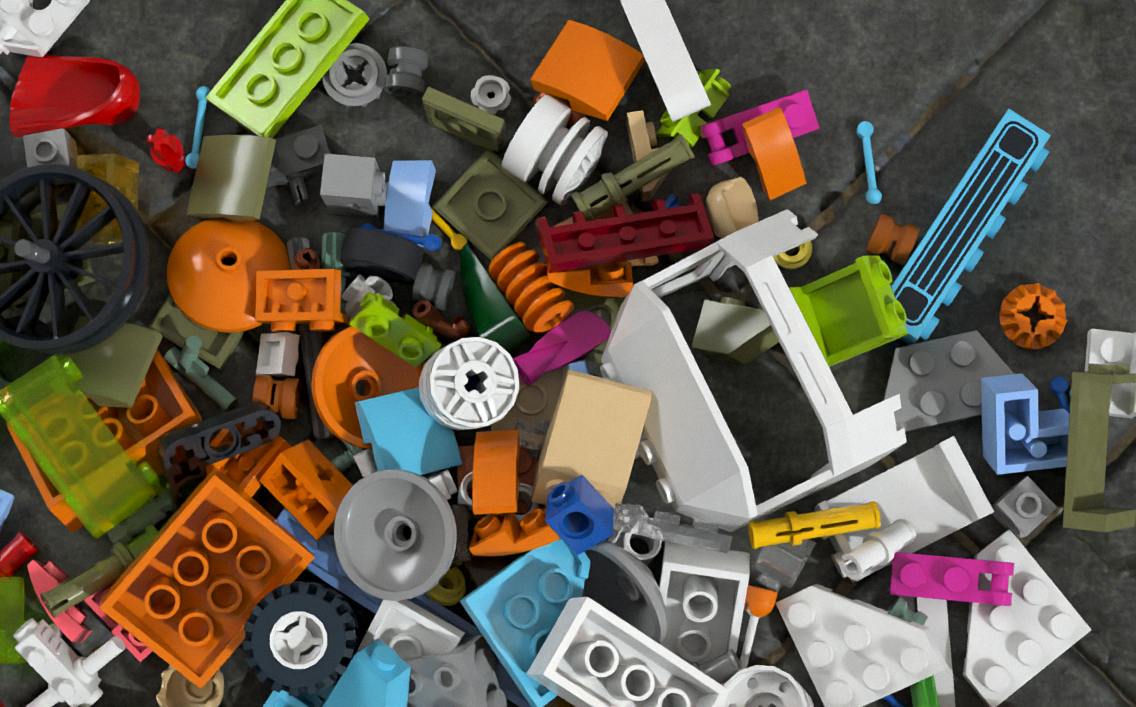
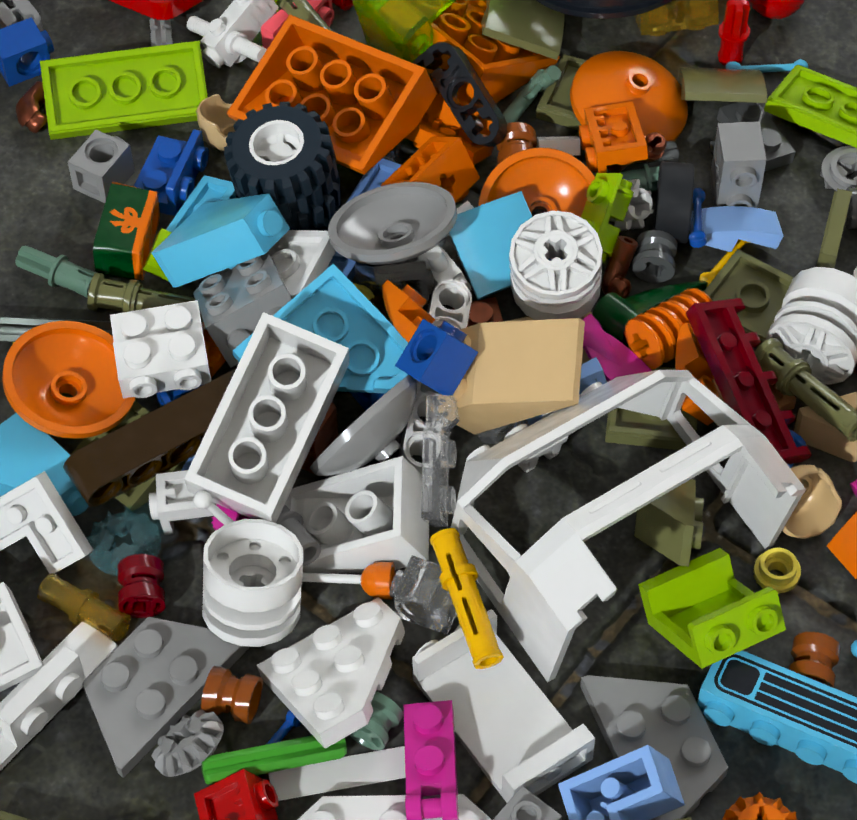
camera: 80 degrees right, 25 degrees down
orange slope [472,430,521,515] -> none
white pin [840,518,916,580] -> none

